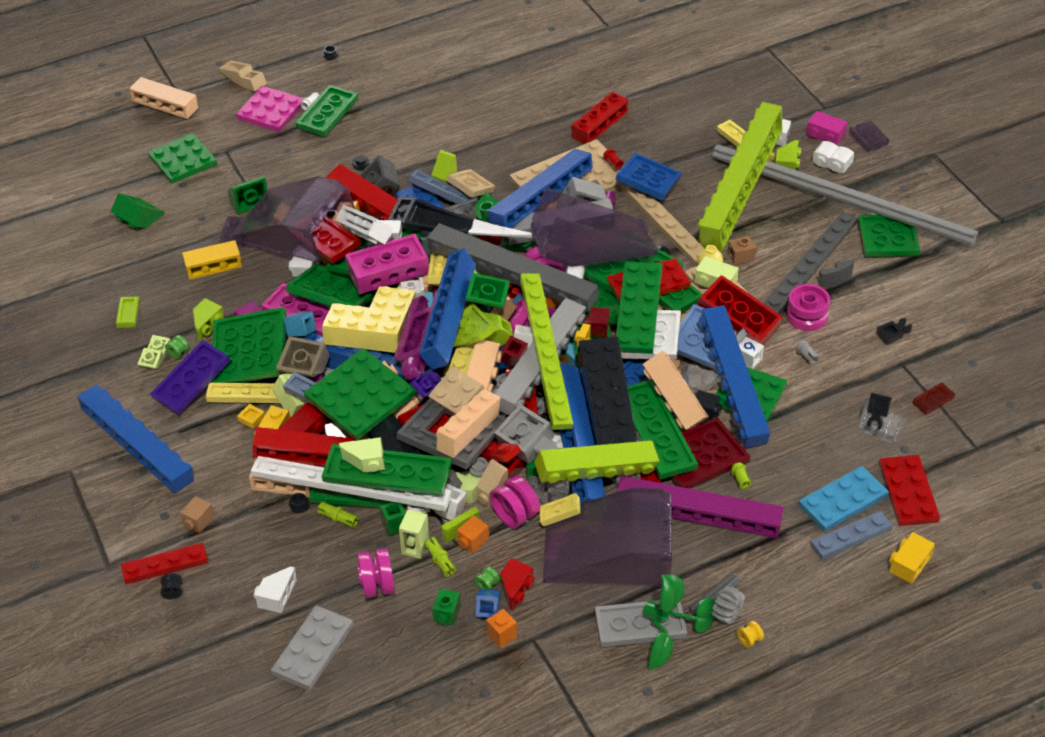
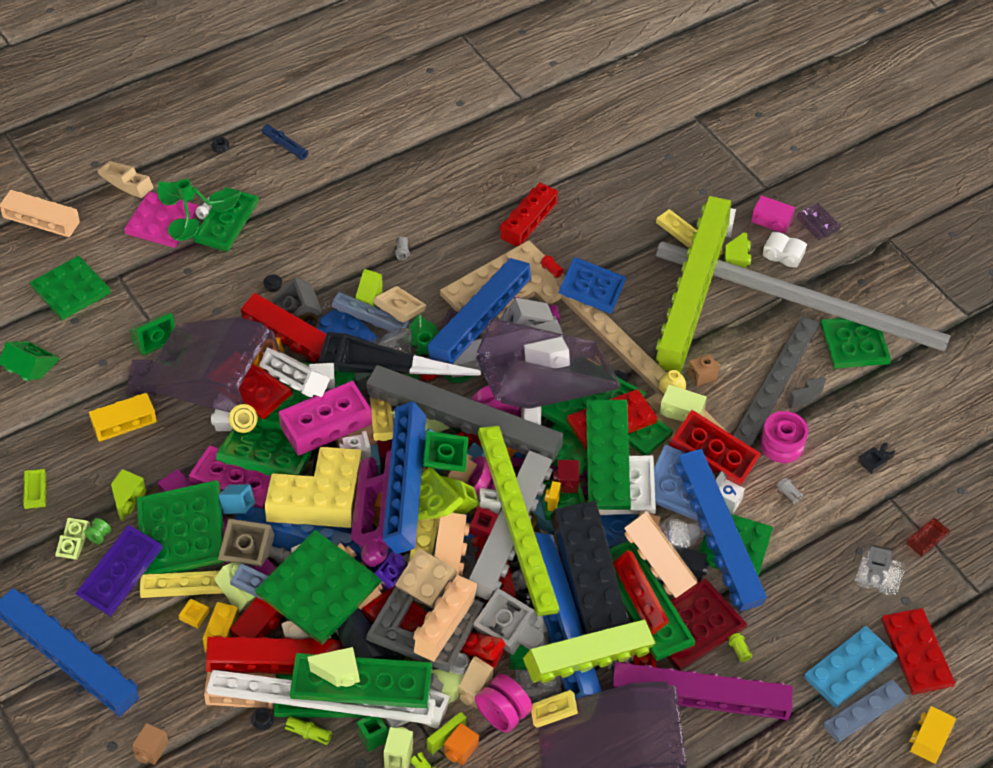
camera: 10 degrees left, 5 degrees up
none -> green plant [157,179,241,241]
none -> light yellow brick [229,404,258,433]
none -> dark blue pin [262,124,308,160]
none -> light grey pin [395,237,410,261]
none -> white slope [524,337,570,370]
none -> red plate [613,550,669,635]

